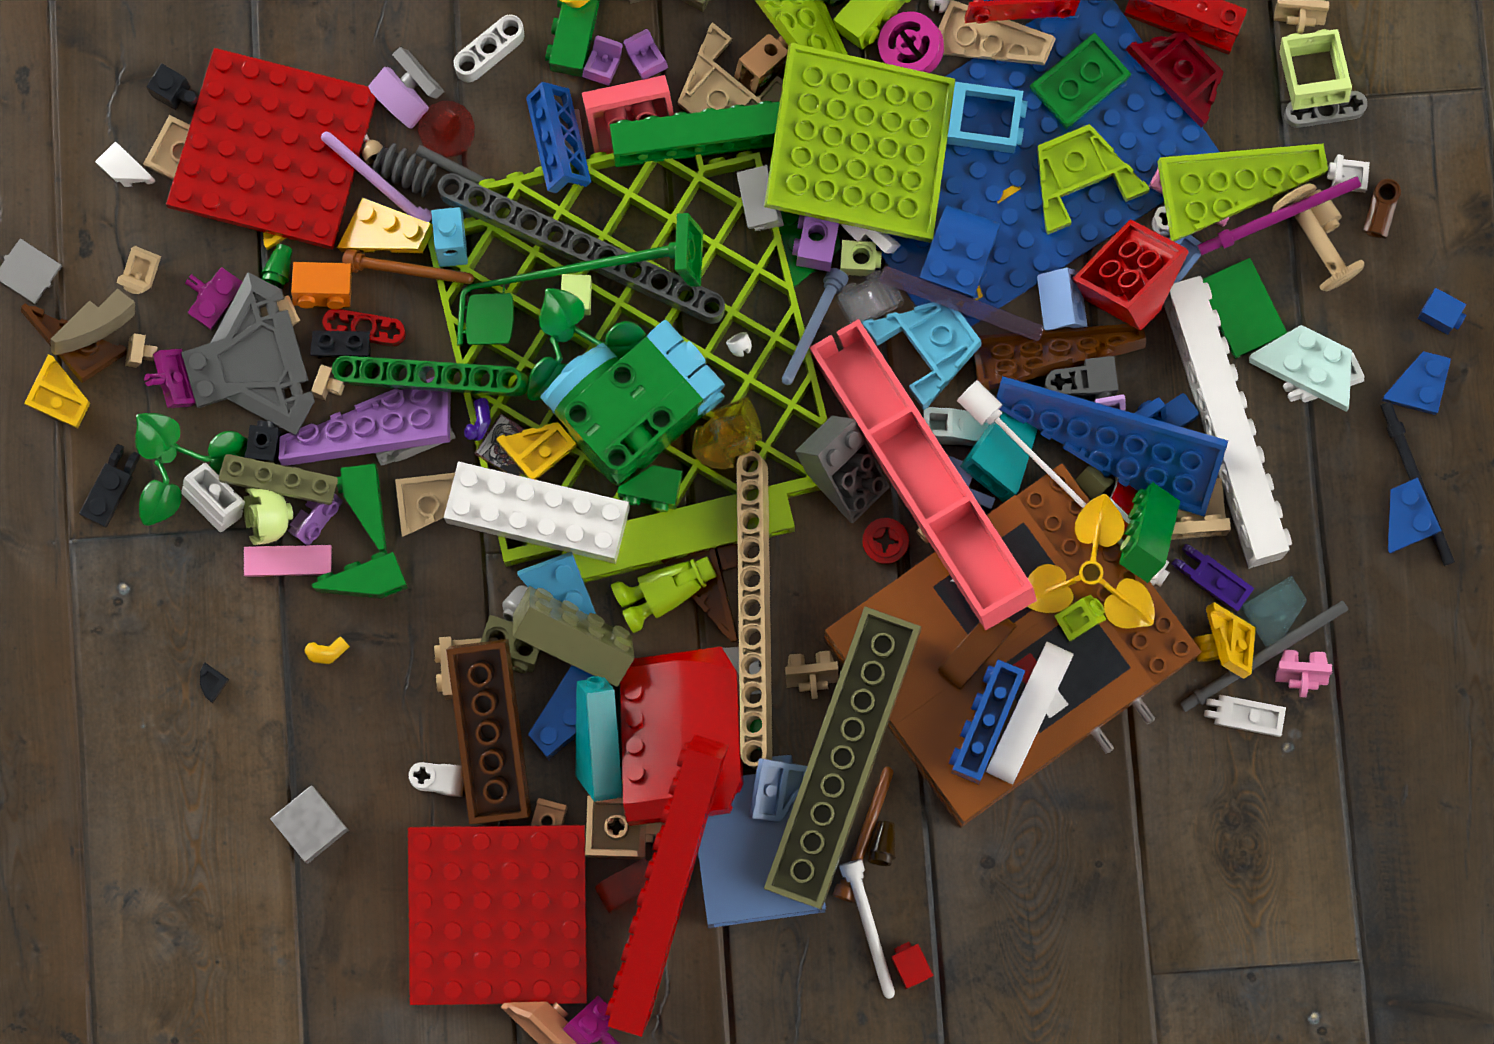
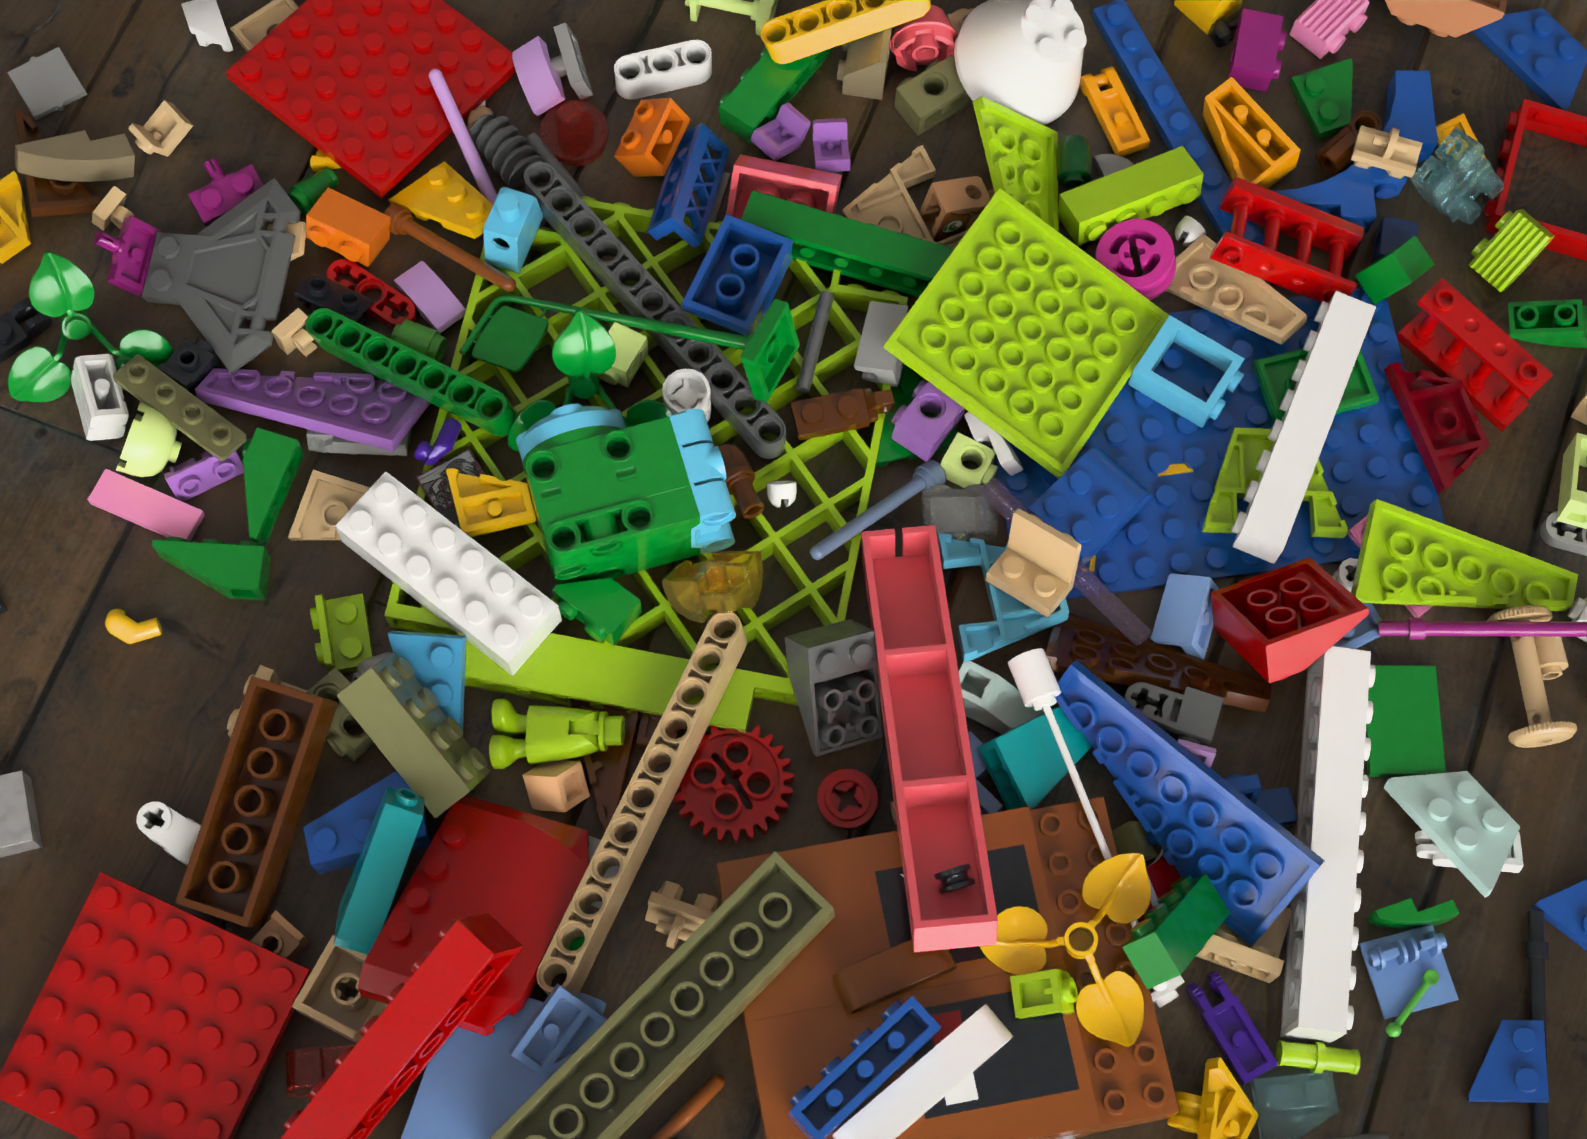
camera: 20 degrees right, 10 degrees down
none -> lime bracket [310,593,374,674]
none -> bright green brick [391,319,447,362]
none -> lavender slope [394,261,466,333]
none -> light nougat panel [522,760,590,812]
none -> orange brick [614,98,691,177]
none -> white wheel [662,368,711,422]
none -> red gear [673,725,794,844]
none -> blue brick [682,214,793,336]
none -> reddish brown arm [719,444,765,519]
none -> reddish brown hinge [790,388,895,441]
none -> flat silver bar [795,291,834,394]
none -> black bush [934,864,975,895]
none -> tan bracket [985,508,1082,618]
none -> white brick [1231,291,1376,564]
none -> lime pin [1275,1040,1360,1075]
none -> medium blue hinge [1359,925,1459,1020]
none -> green slope [1366,898,1460,929]
none -> bright green hinge [1386,969,1439,1037]

